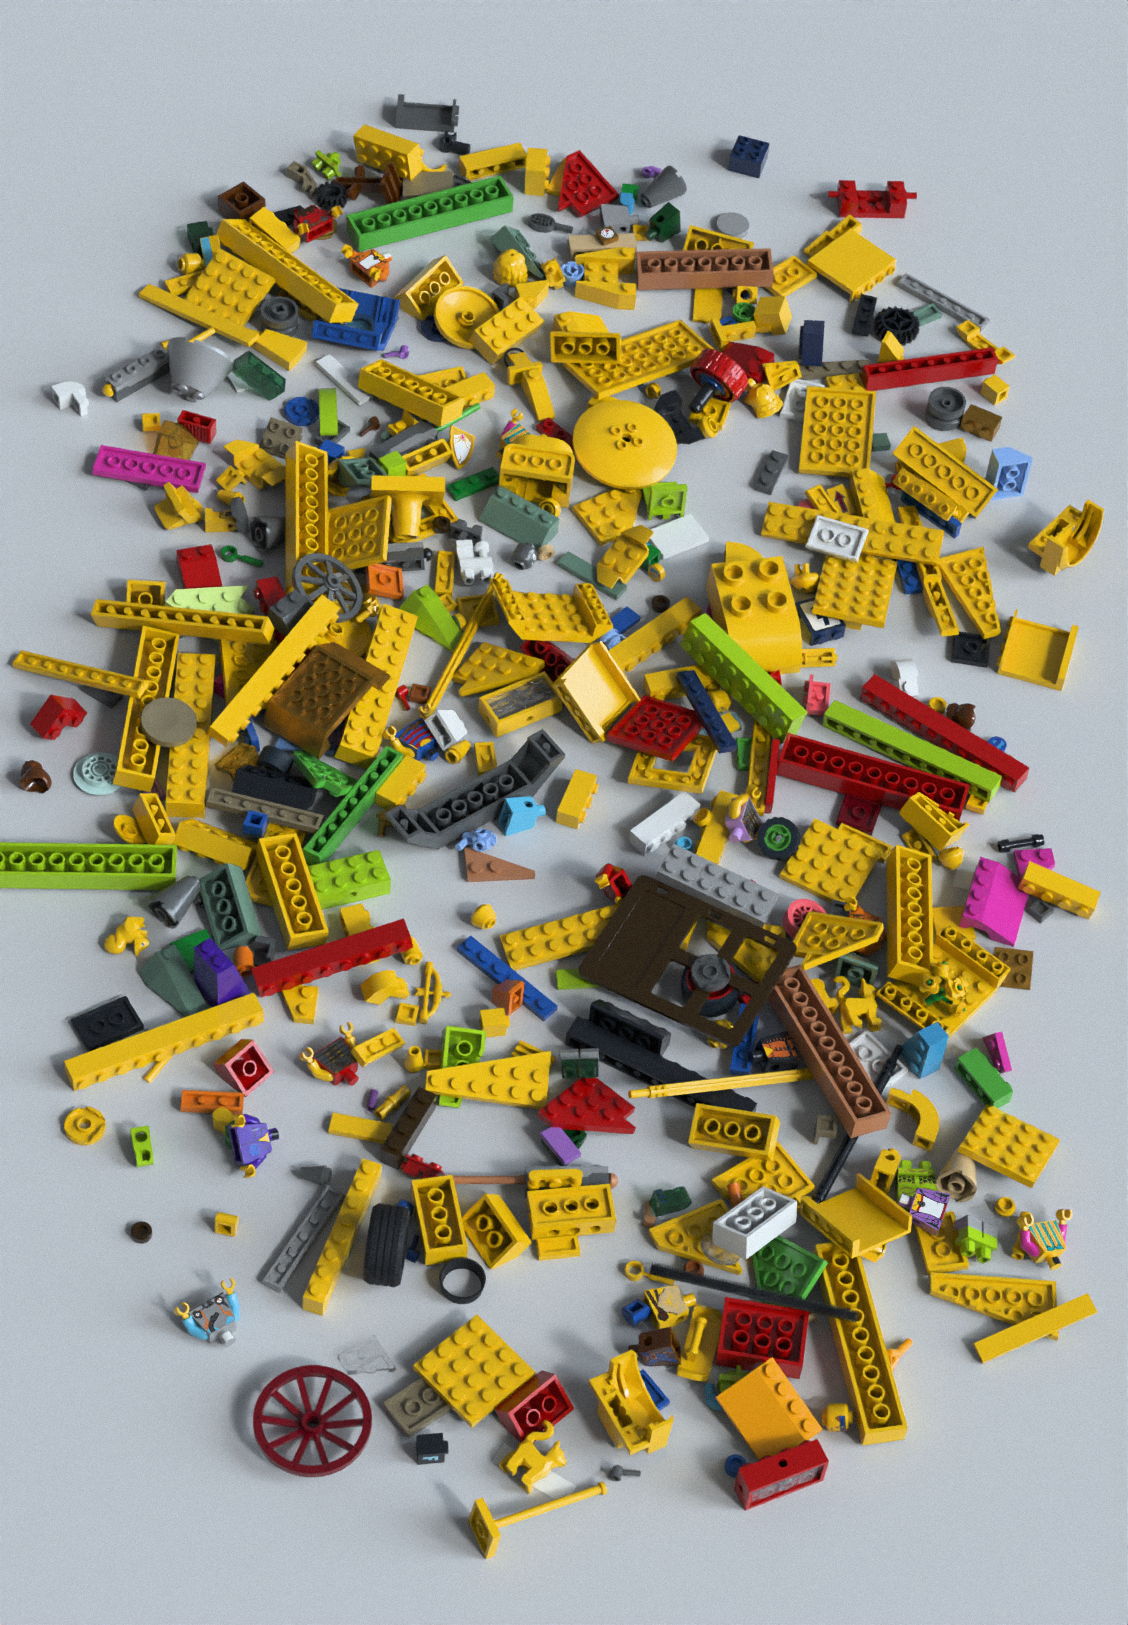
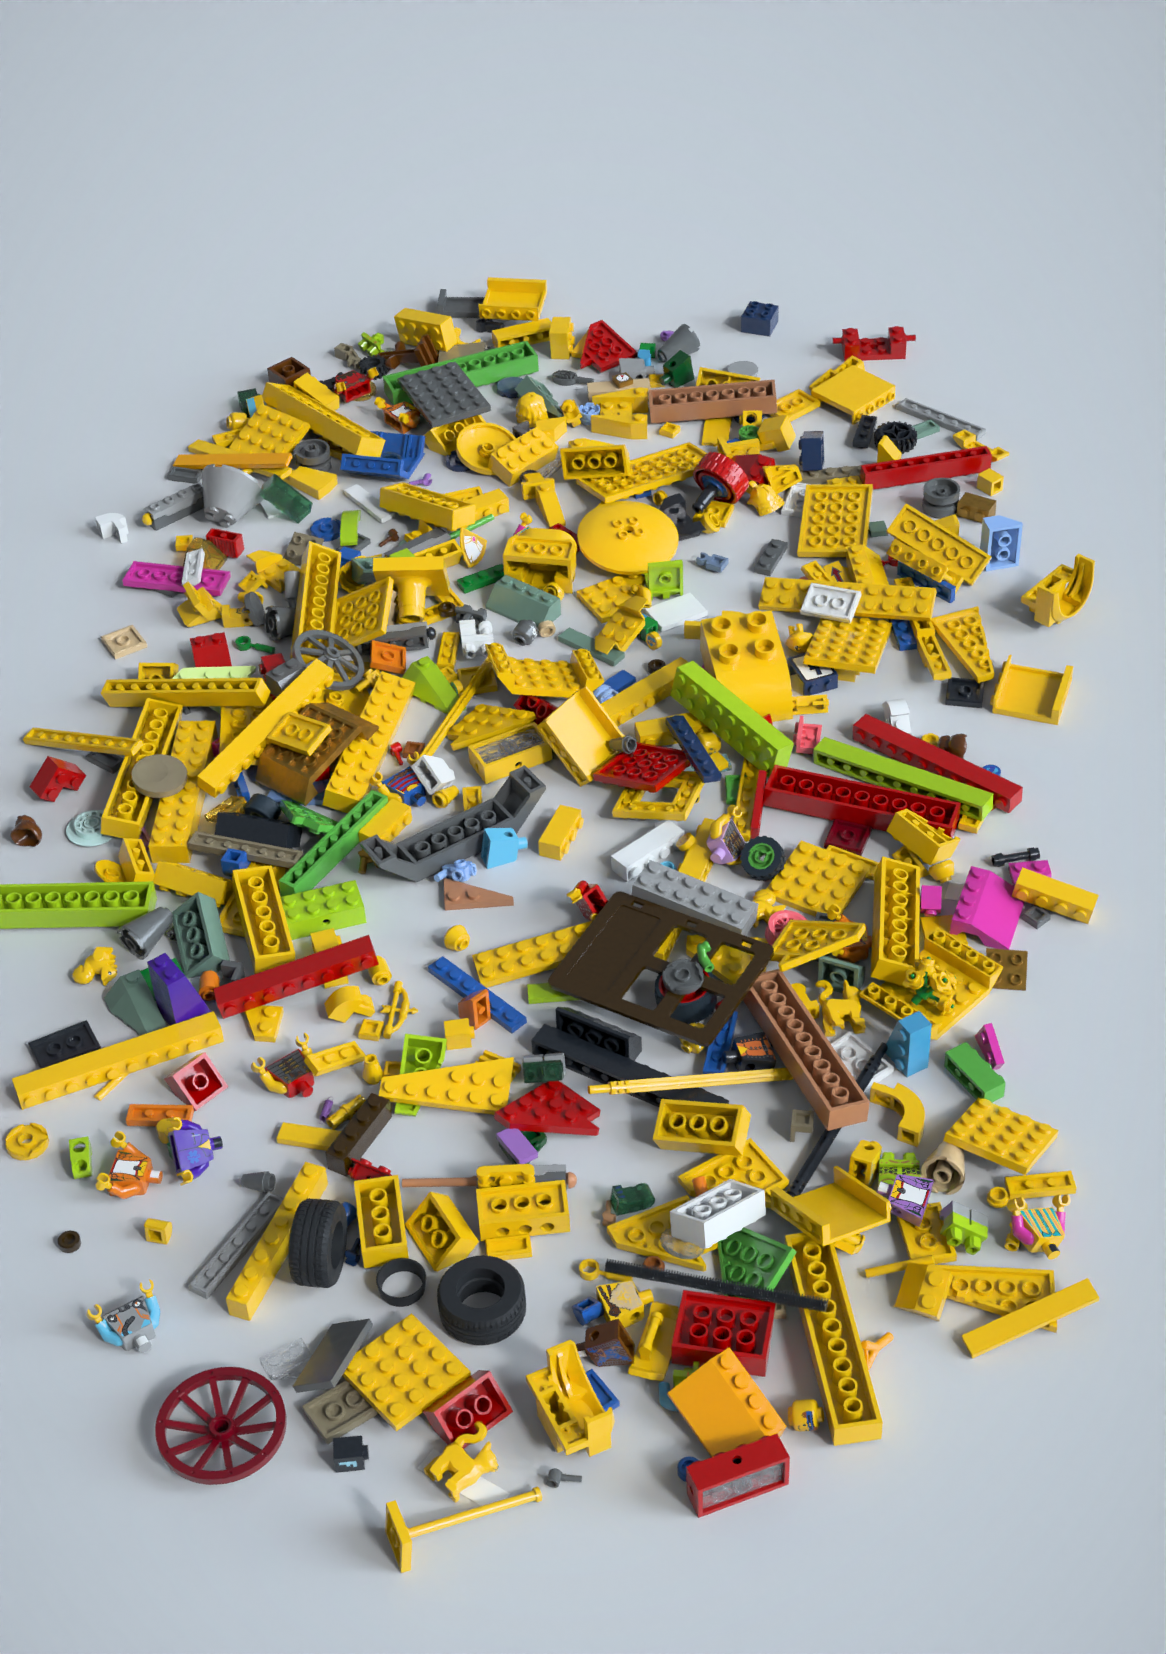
camera: 10 degrees right, 10 degrees down
none -> torso [95,1131,163,1199]
none -> tan tile [101,625,147,660]
none -> dark grey tile [167,467,202,484]
none -> light orange tile [173,453,292,469]
none -> white plate [182,548,205,586]
none -> yellow plate [267,711,332,756]
none -> light grey wheel [284,571,300,608]
none -> dark grey tile [293,1318,373,1393]
none -> dark grey plate [398,362,491,428]
none -> black tyre [437,1255,526,1345]
none -> yellow panel [479,277,547,321]
none -> tile [497,377,523,398]
none -> clear dish [540,455,562,479]
none -> dark grey cone [609,735,637,754]
none -> yellow arm [631,584,652,608]
none -> yellow tile [659,422,680,439]
none -> yellow tile [684,621,701,640]
none -> sand blue plate [696,552,728,573]
none -> bright green arm [697,941,714,972]
none -> yellow animal [752,889,786,928]
none -> yellow bar [865,1255,935,1278]
none -> yellow slope [894,1262,953,1321]
none -> dark pink slope [920,885,942,917]
none -> yellow plate [1005,1171,1077,1200]

